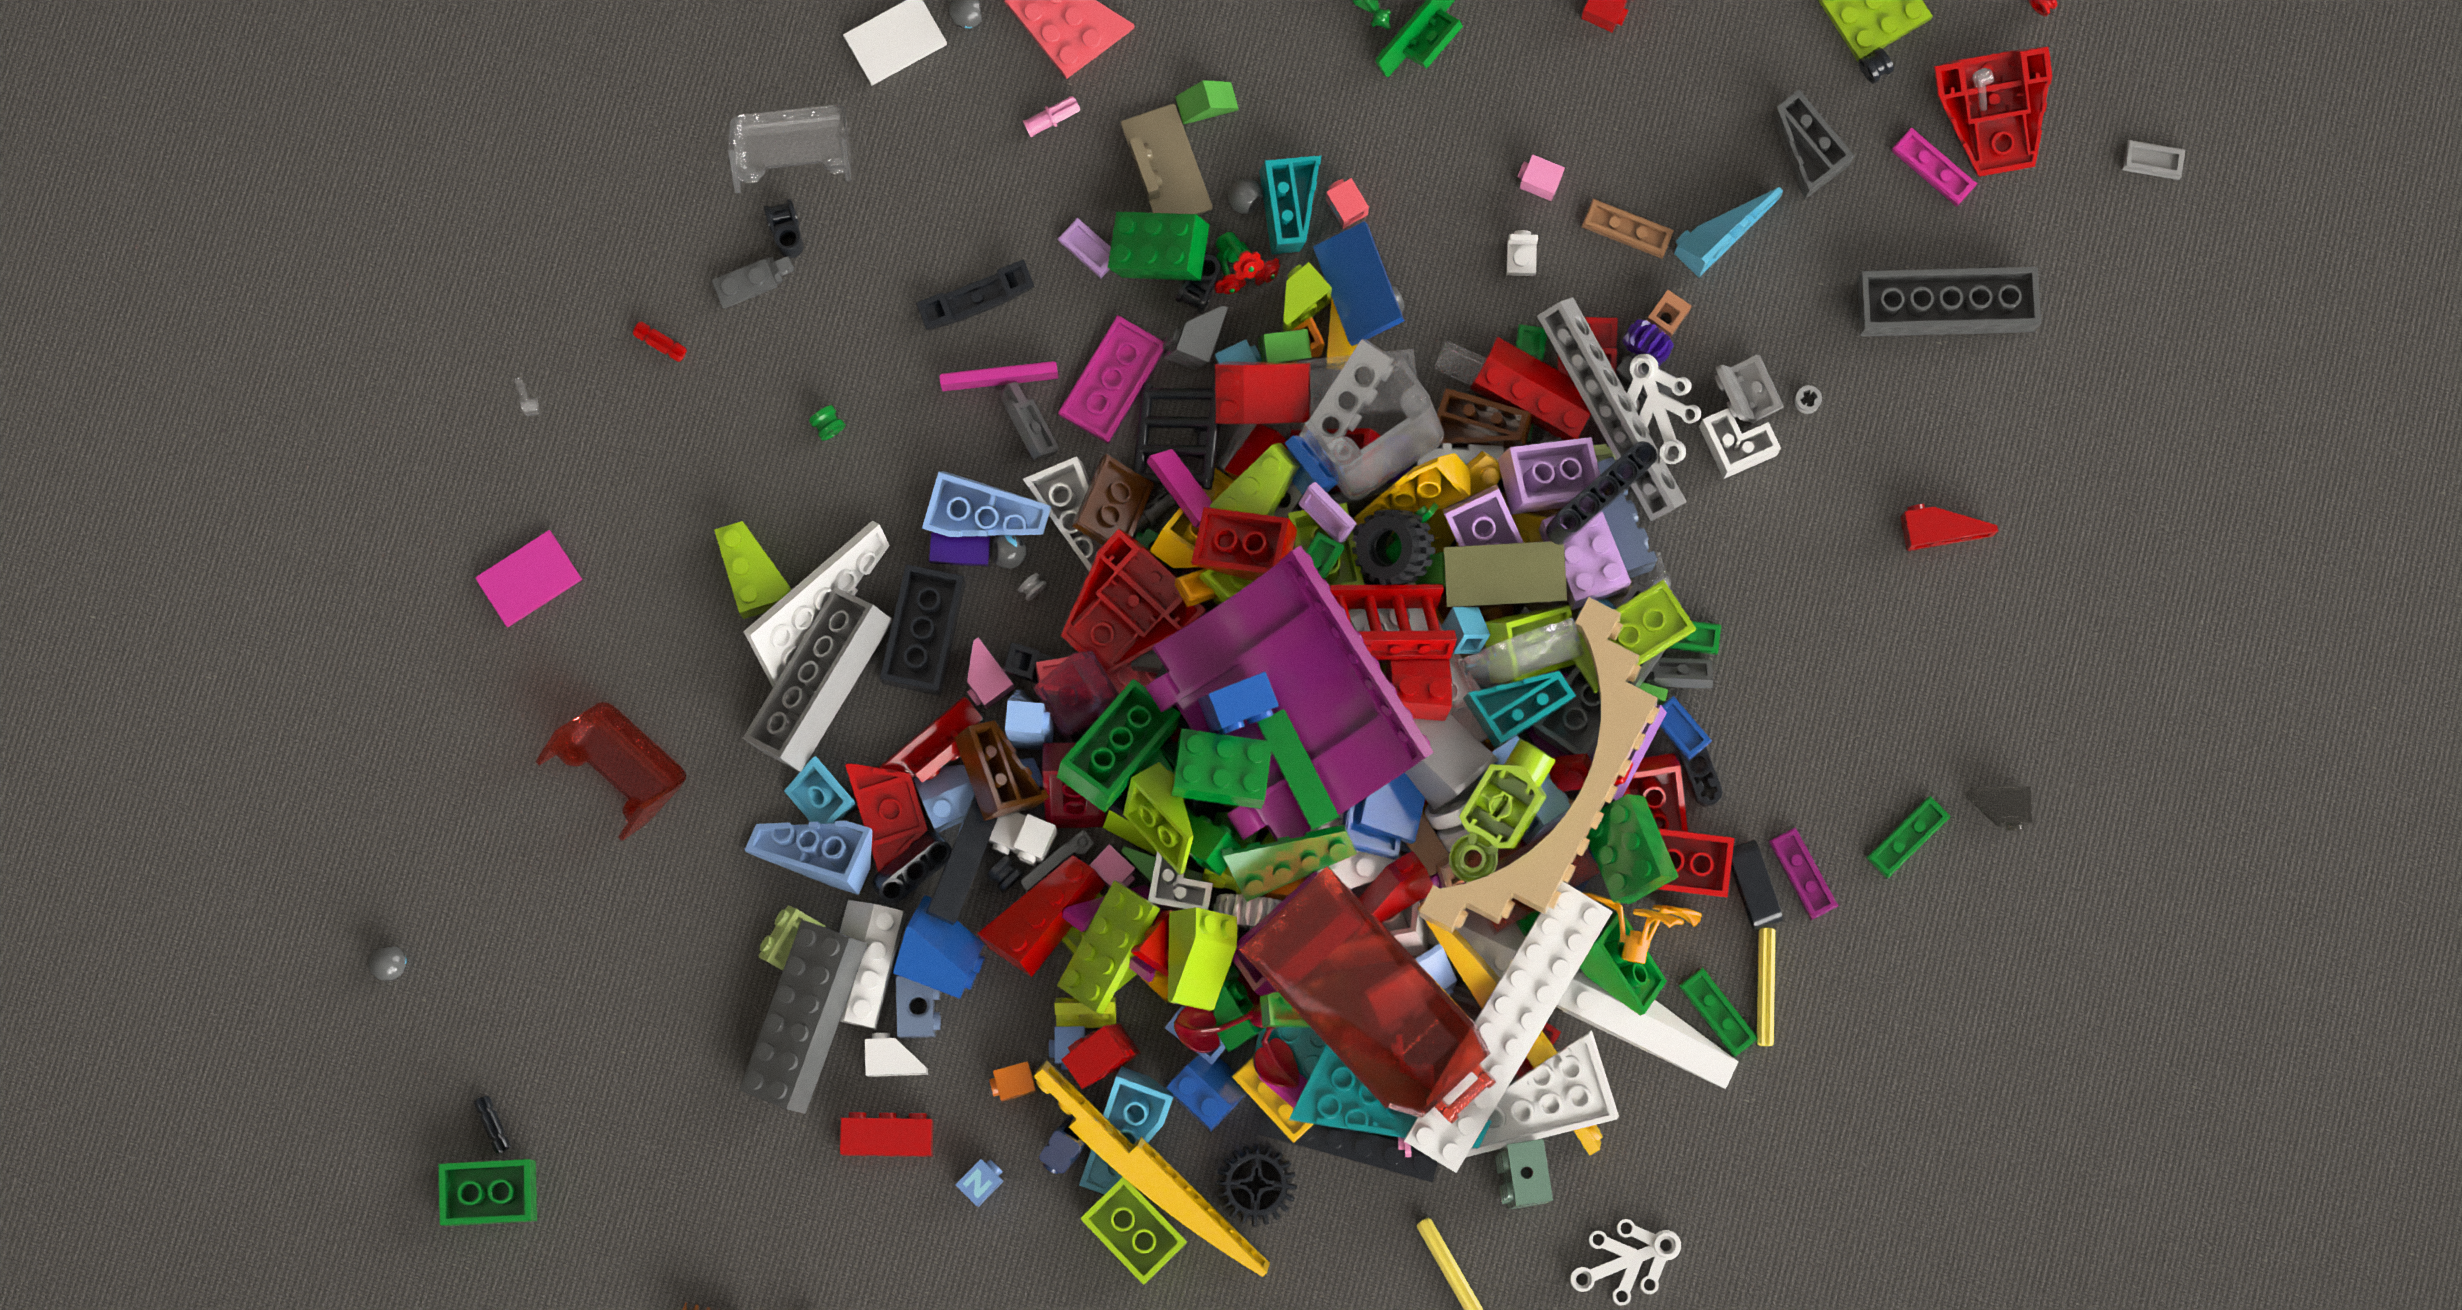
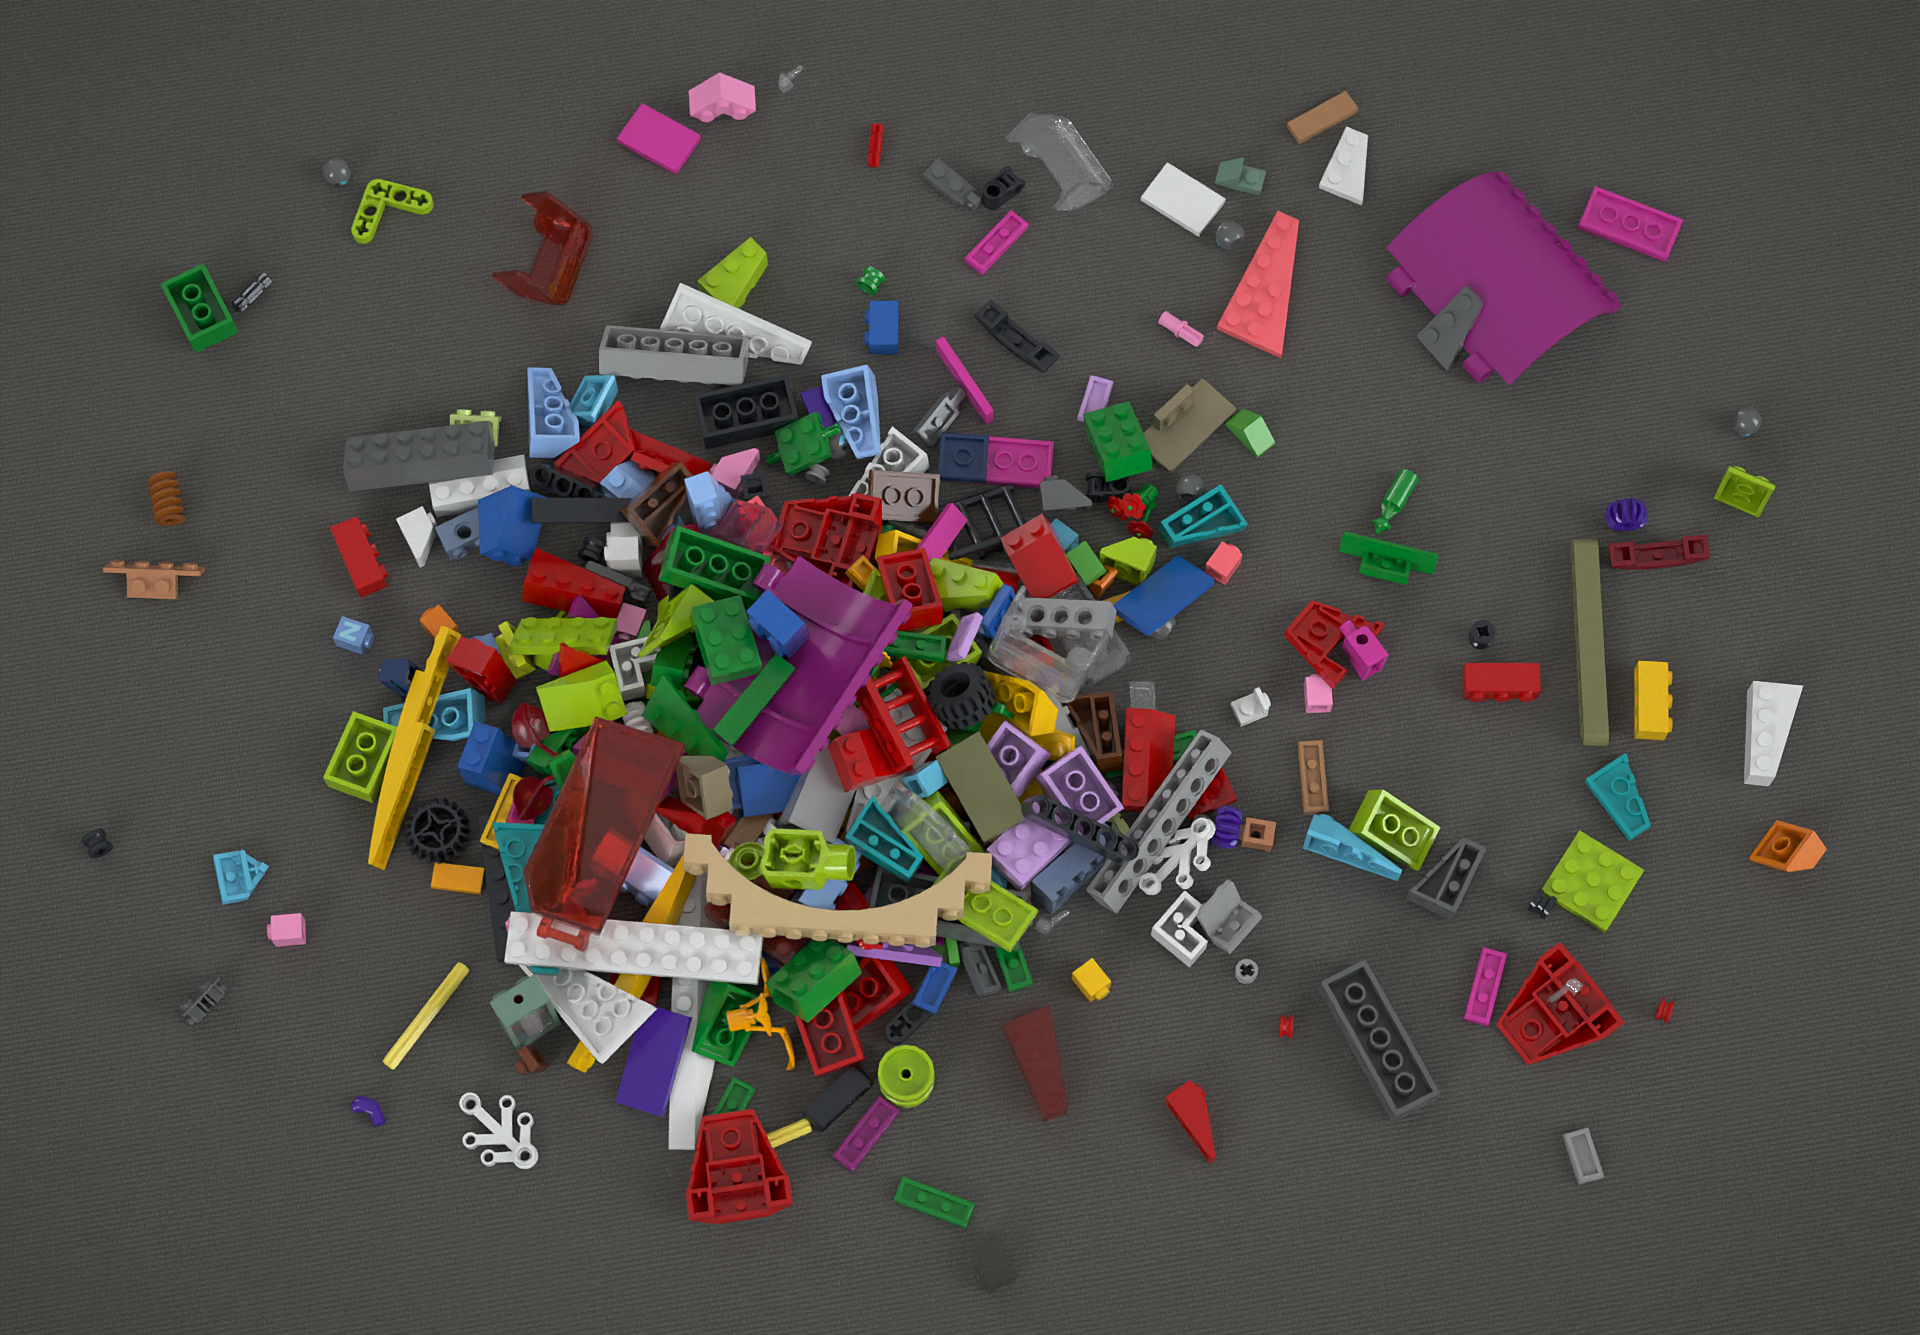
camera: 65 degrees right, 10 degrees down
none -> lime beam [351,179,434,244]
none -> light orange tile [431,862,485,894]
none -> copper tile [514,1046,549,1074]
none -> dark purple tile [615,1005,692,1117]
none -> dark tan slope [674,756,733,820]
none -> red wedge [686,1109,793,1224]
none -> bright pink brick [689,72,756,122]
none -> green plate [766,412,842,476]
none -> blue brick [864,301,899,354]
none -> lime wheel [878,1045,935,1108]
none -> dark blue tile [938,433,989,483]
none -> dark pink tile [965,210,1029,275]
none -> clear red wedge [1003,1004,1068,1123]
none -> yellow brick [1072,958,1111,1002]
none -> red bush [1279,1015,1293,1039]
none -> red wing [1284,600,1385,689]
none -> dark pink torso [1339,620,1389,681]
none -> lime slope [1349,789,1441,871]

